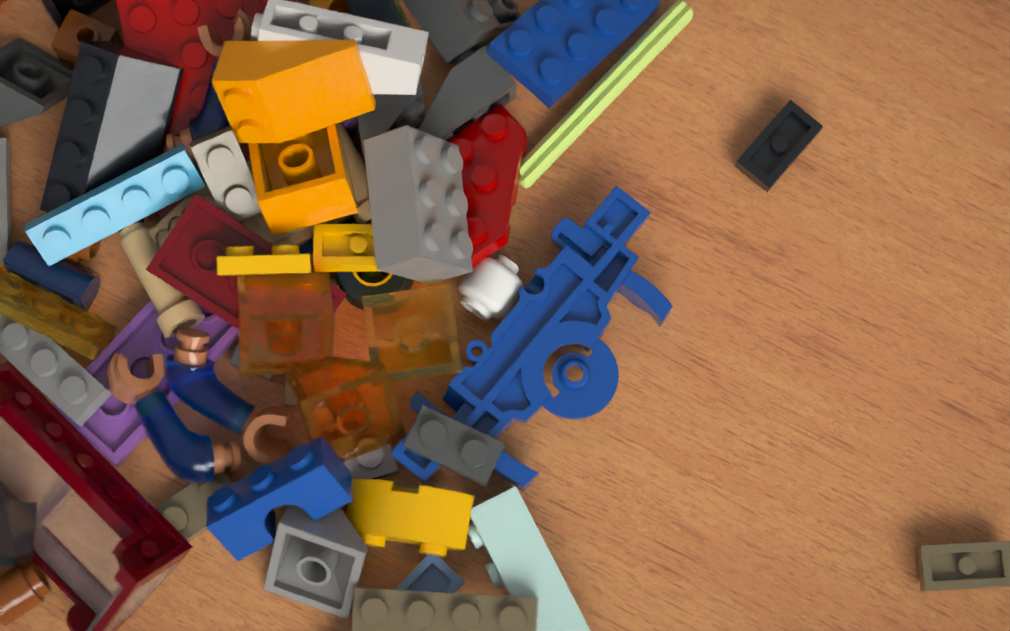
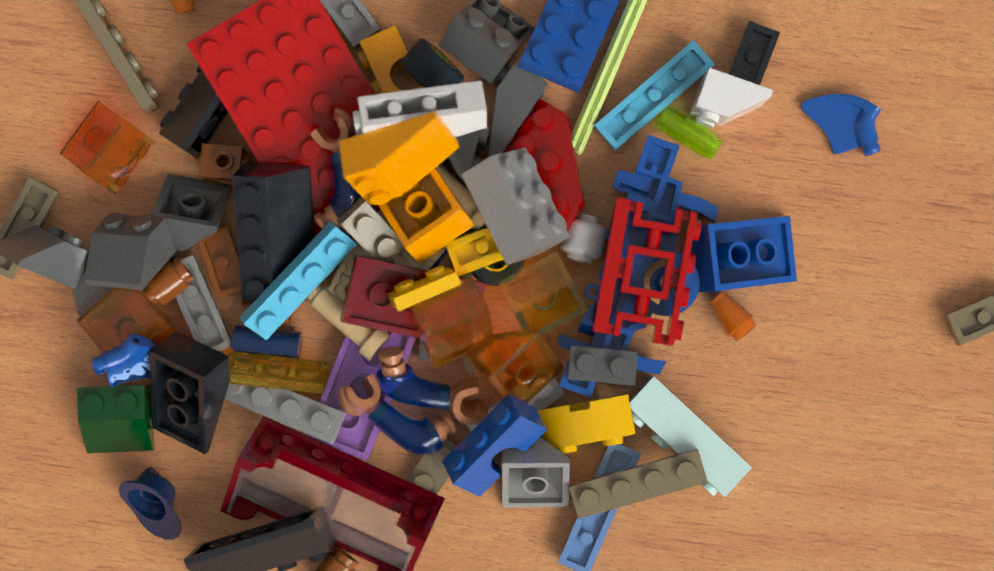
camera: 15 degrees left, 10 degrees up
none -> dark orange plate [198,226,242,300]
none -> red fence [592,197,702,346]
none -> medium azure plate [594,40,715,151]
none -> clear neon green piece [655,106,723,160]
none -> white slope [689,68,773,128]
none -> blue slope [691,216,797,293]
none -> orange cone [710,291,757,341]
none -> blue arm [801,94,881,156]

